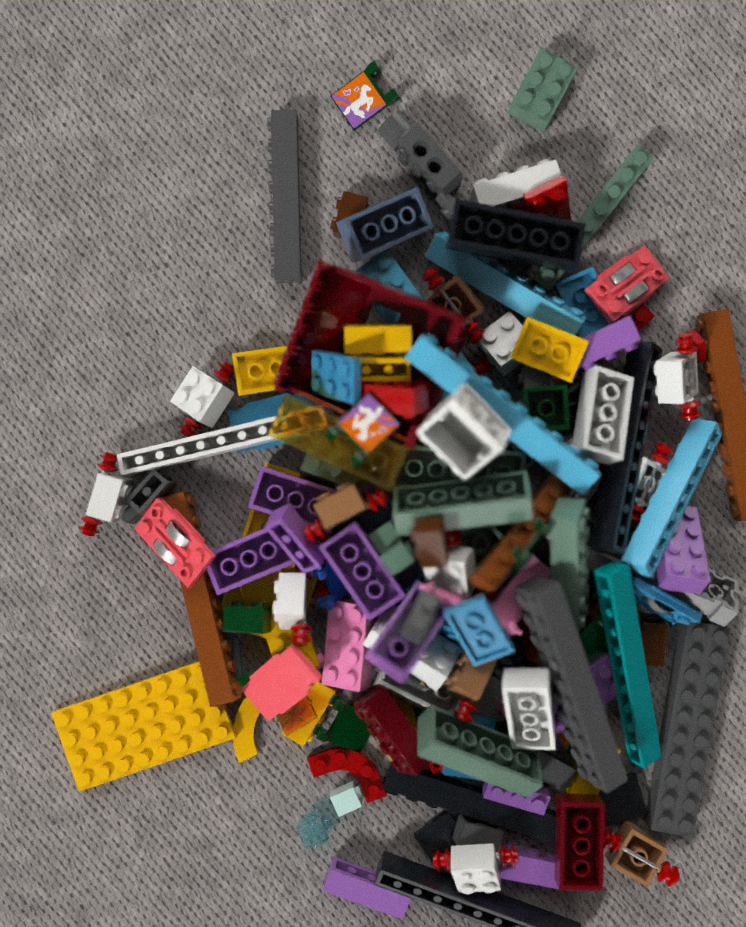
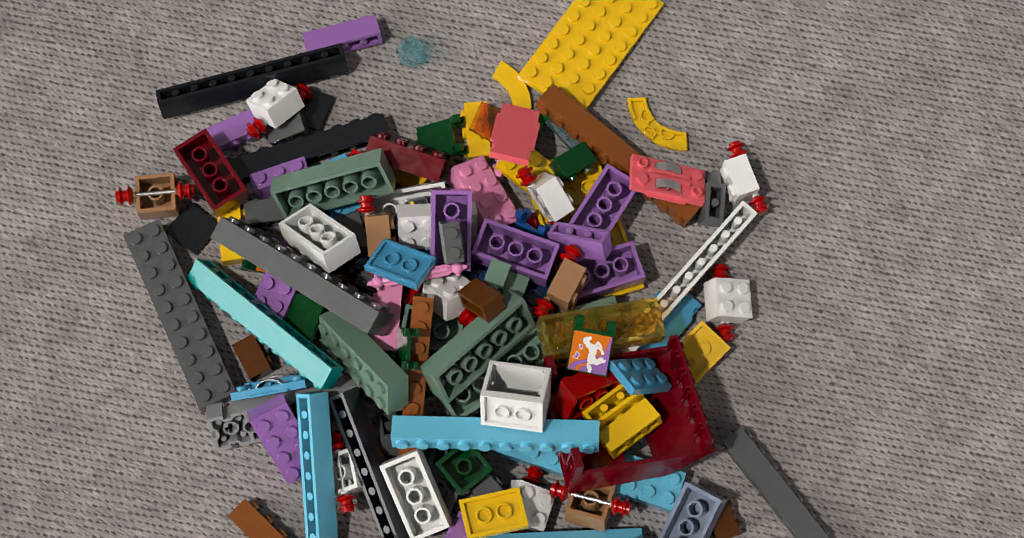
camera: 140 degrees right, 15 degrees down
red plate [307,747,387,803] -> none
light aqua brick [330,780,364,817] -> none
none -> yellow tile [627,97,688,152]

